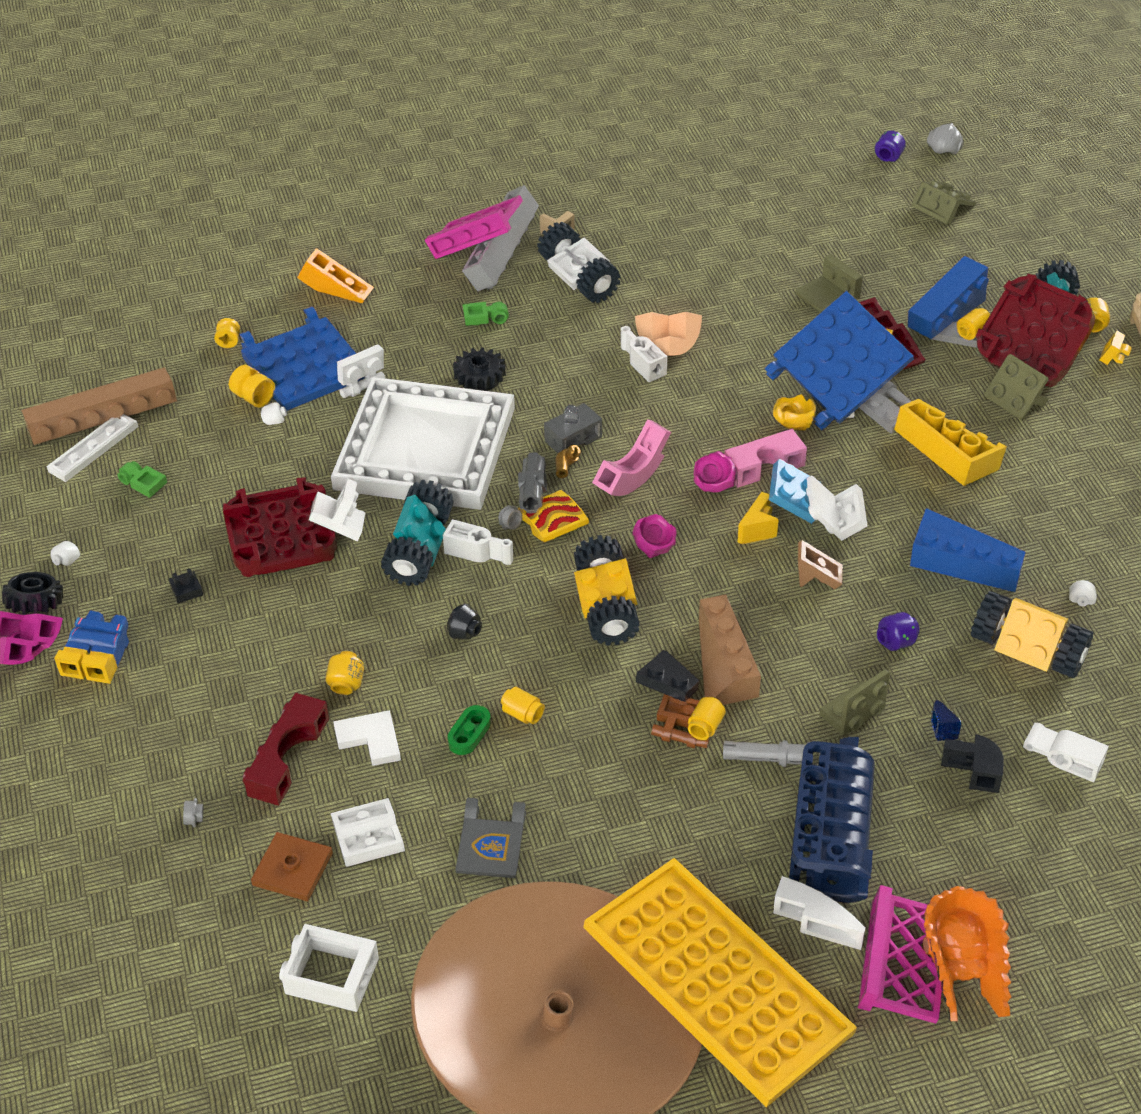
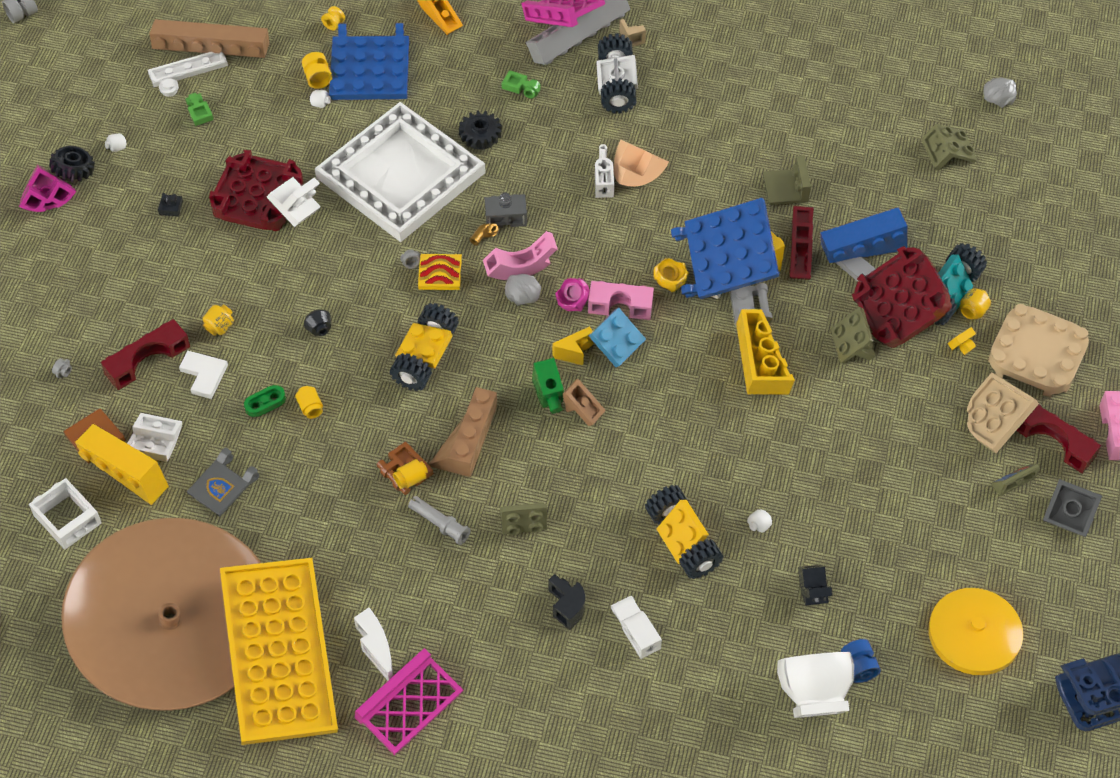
camera: 30 degrees right, 10 degrees up
hips [54,611,129,684] -> none
white plate [337,344,385,398] -> none
plate [381,480,454,586] -> none
white piece [443,519,513,565] -> none
dark grey piece [518,452,547,513] -> none
dark pink hair [632,514,677,558] -> none
black wing [636,650,700,702] -> none
dark blue piece [789,737,875,903] -> none
white bracket [806,476,867,541] -> none
dark purple head [874,130,906,162] -> none
dark purple head [877,612,920,651] -> none
blue wedge [910,508,1026,592] -> none
orange piece [923,886,1011,1021] -> none
clear blue slope [931,700,962,741] -> none
yellow brick [957,308,990,340] -> none
none -> yellow wedge [75,424,169,505]
none -> white plate [159,78,179,97]
none -> light grey hair [505,274,541,306]
none -> green torso [532,358,564,414]

